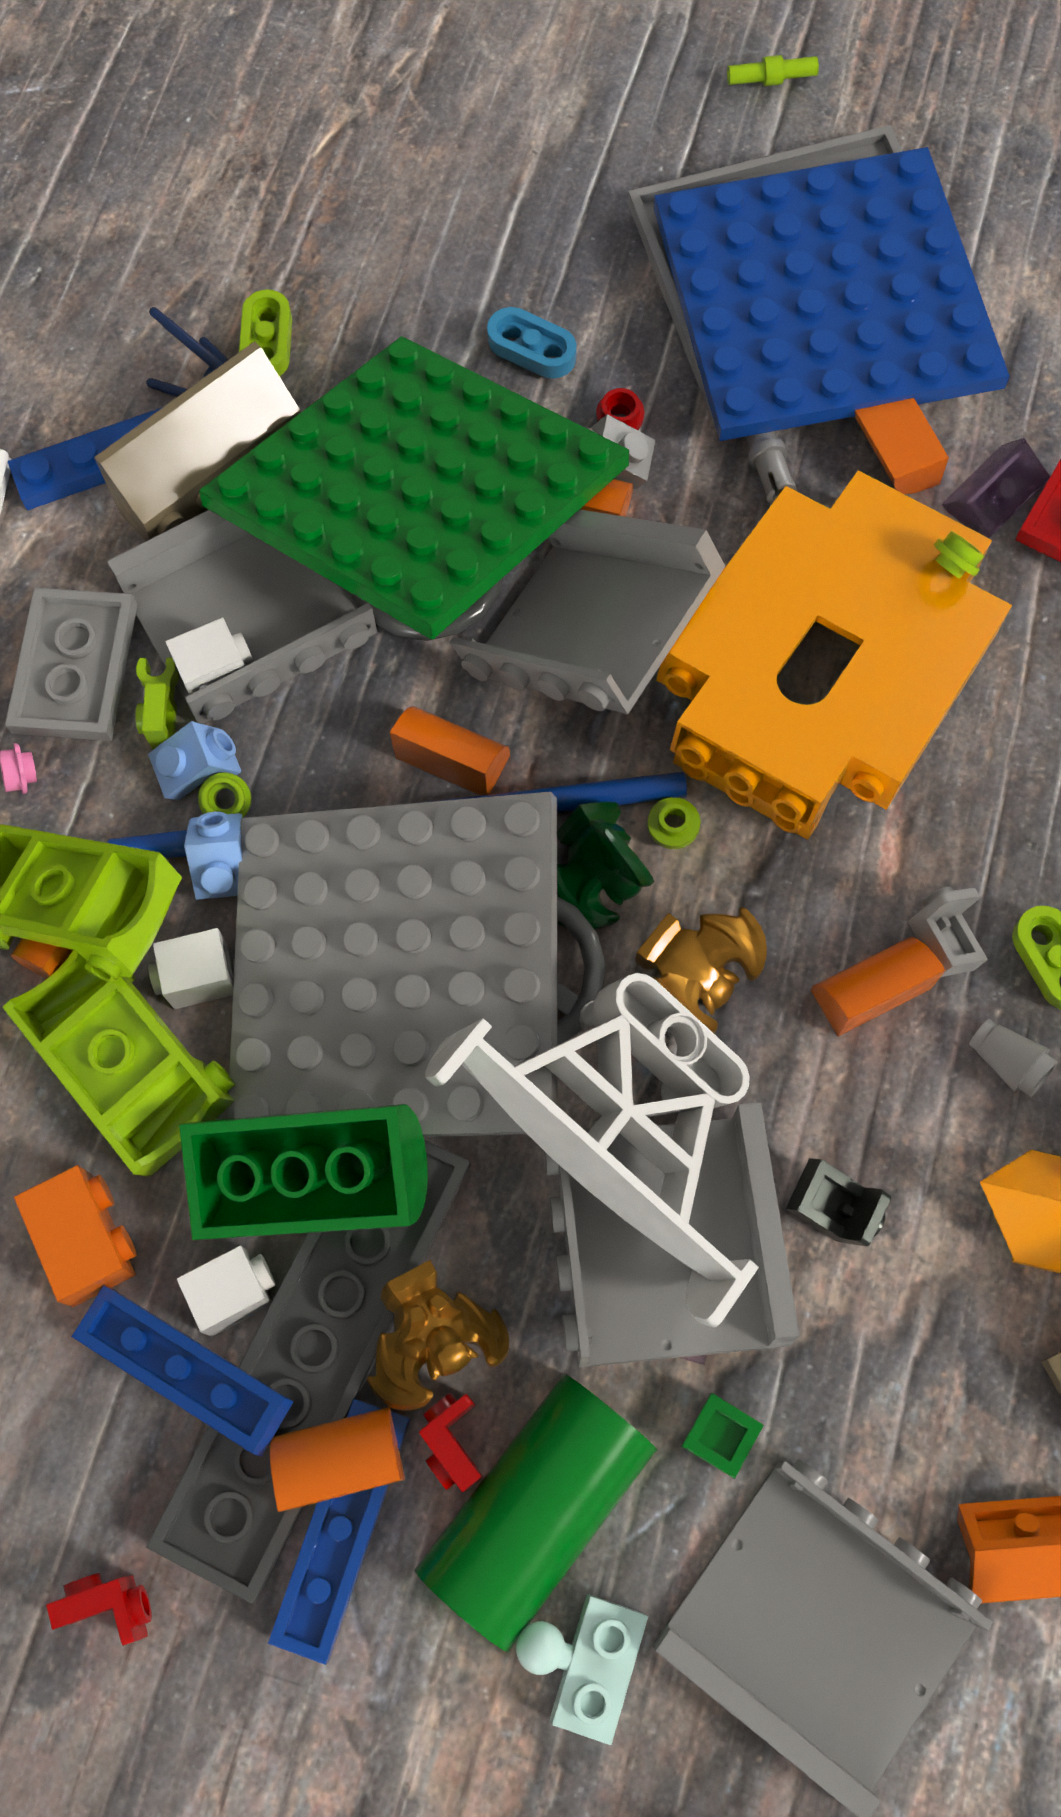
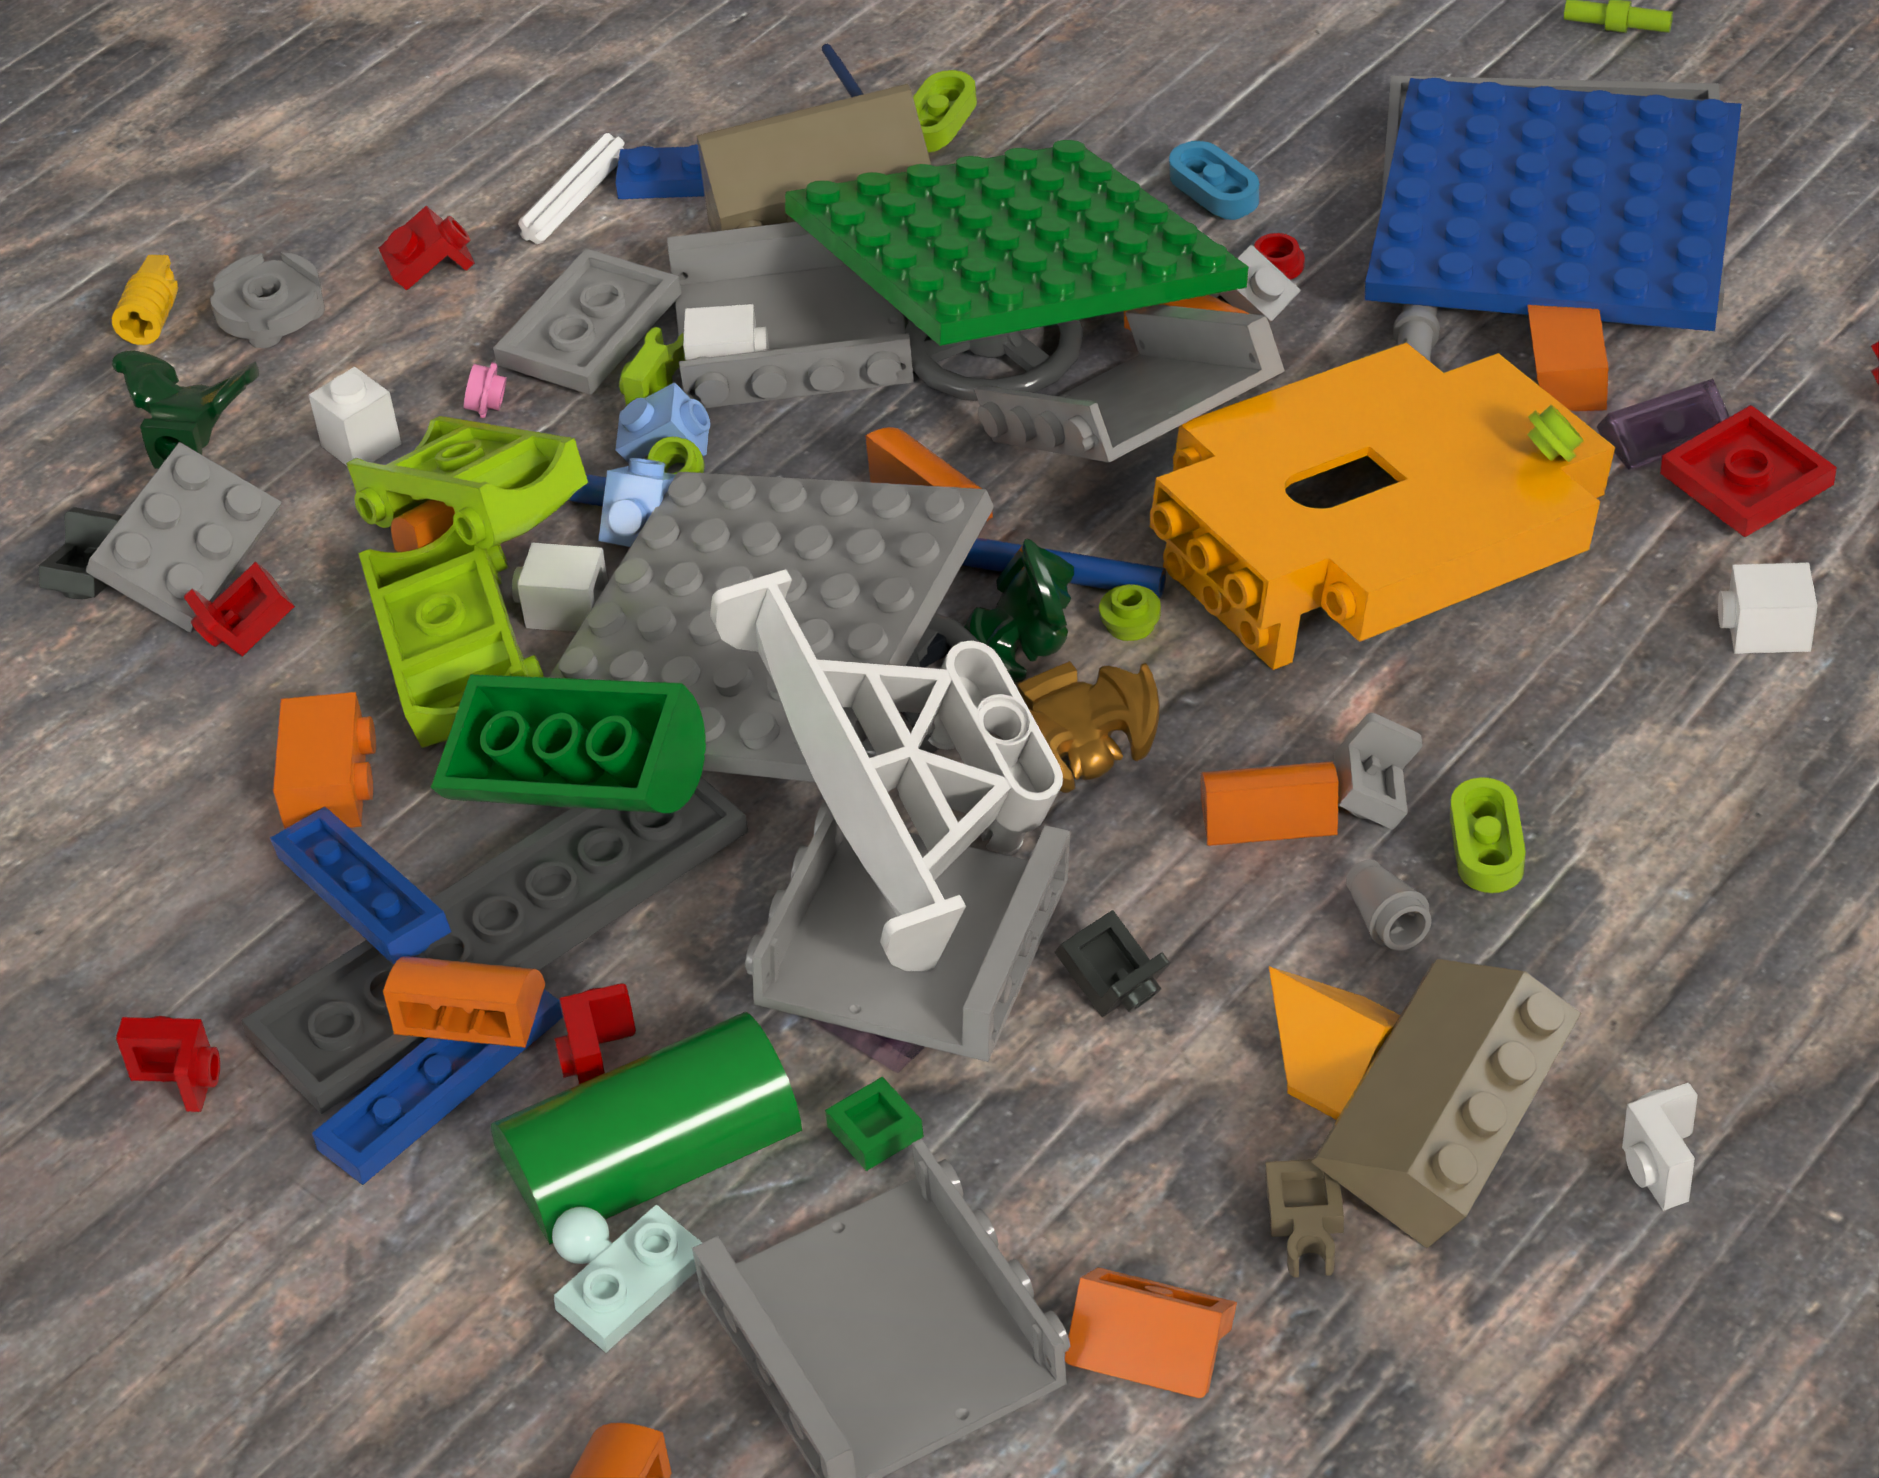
camera: 25 degrees right, 25 degrees down
white brick [177,1245,276,1337] -> none
pearl gold animal [366,1260,509,1411] -> none

